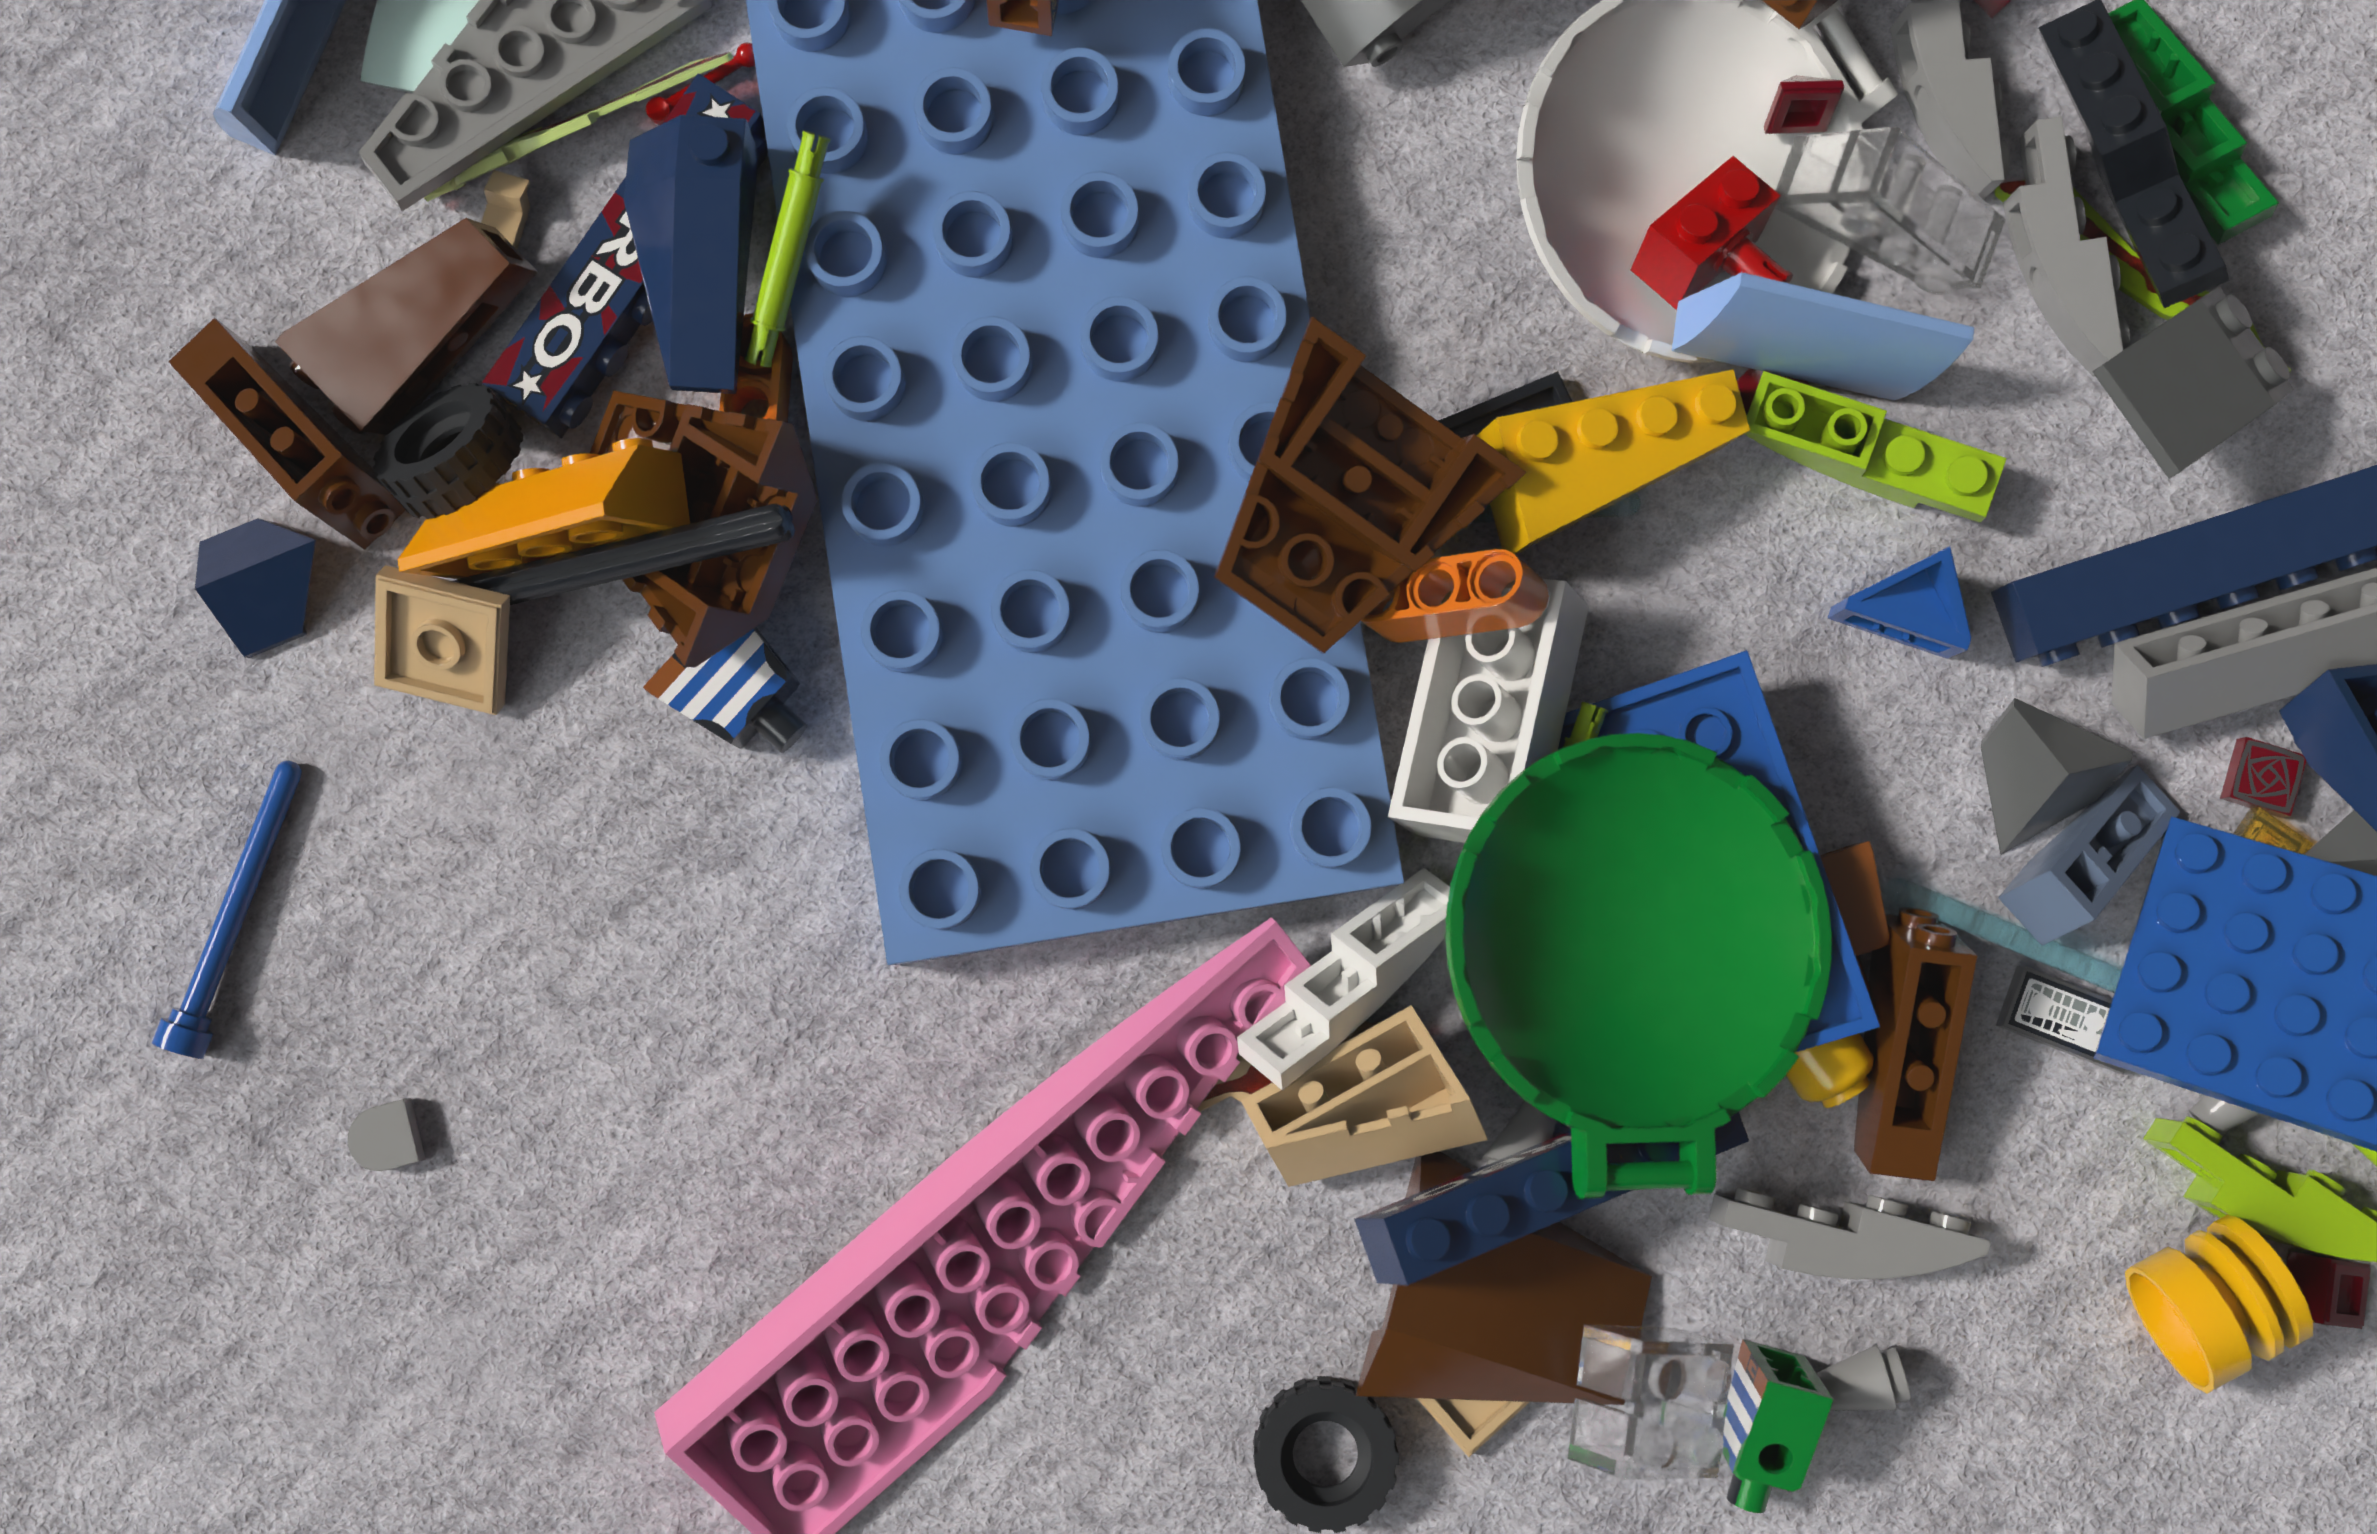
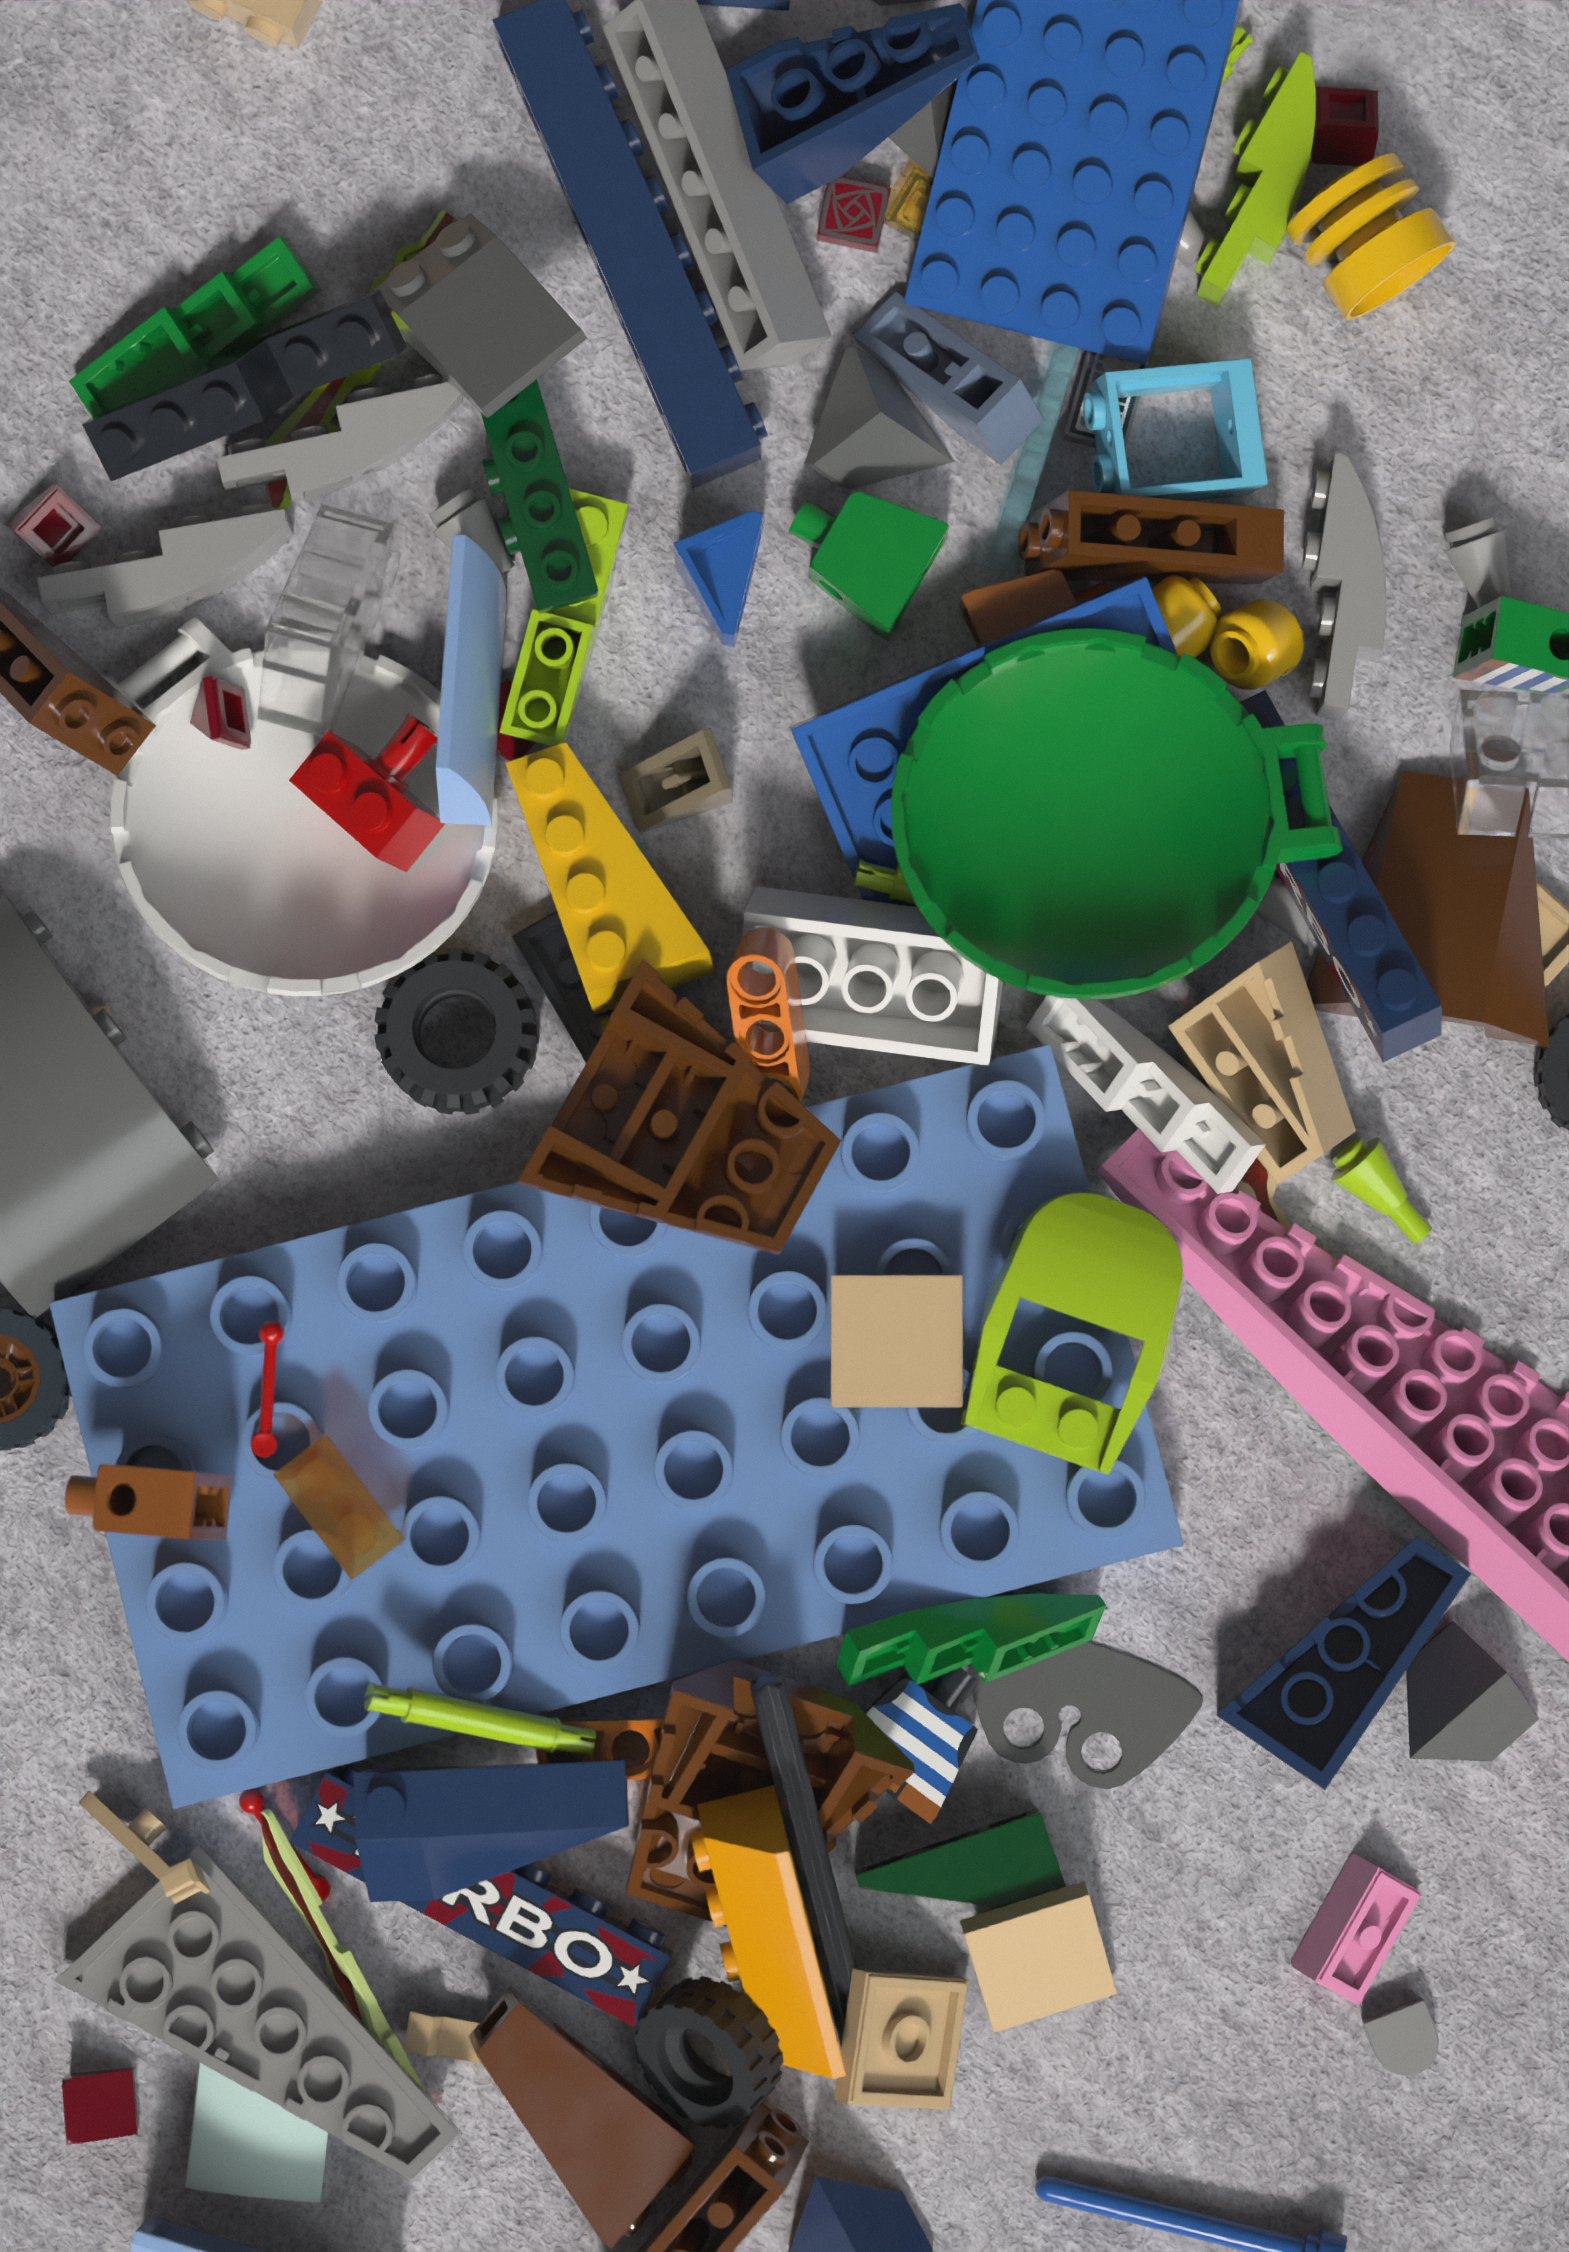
camera: 95 degrees left, 0 degrees up
none -> red hinge [251,1320,285,1457]
none -> clear orange plate [273,1435,406,1580]
none -> black tyre [374,948,539,1115]
none -> light grey cone [429,488,515,575]
none -> dark green bracket [480,379,599,614]
none -> dark tan slope [619,728,733,833]
none -> green torso [788,491,949,641]
none -> tan tile [831,1275,963,1408]
none -> green slope [835,1593,1106,1687]
none -> dark green slope [855,1808,1066,1908]
none -> tan tile [959,1881,1117,2033]
none -> lime slope [960,1192,1184,1476]
none -> dark grey piece [969,1642,1203,1789]
none -> medium azure window [1083,358,1268,501]
none -> yellow head [1209,599,1304,690]
none -> dark blue wedge [1216,1536,1472,1791]
none -> bright pink slope [1291,1854,1422,2005]
none -> lime cone [1331,1137,1432,1244]
none -> dark grey slope [1406,1621,1539,1761]

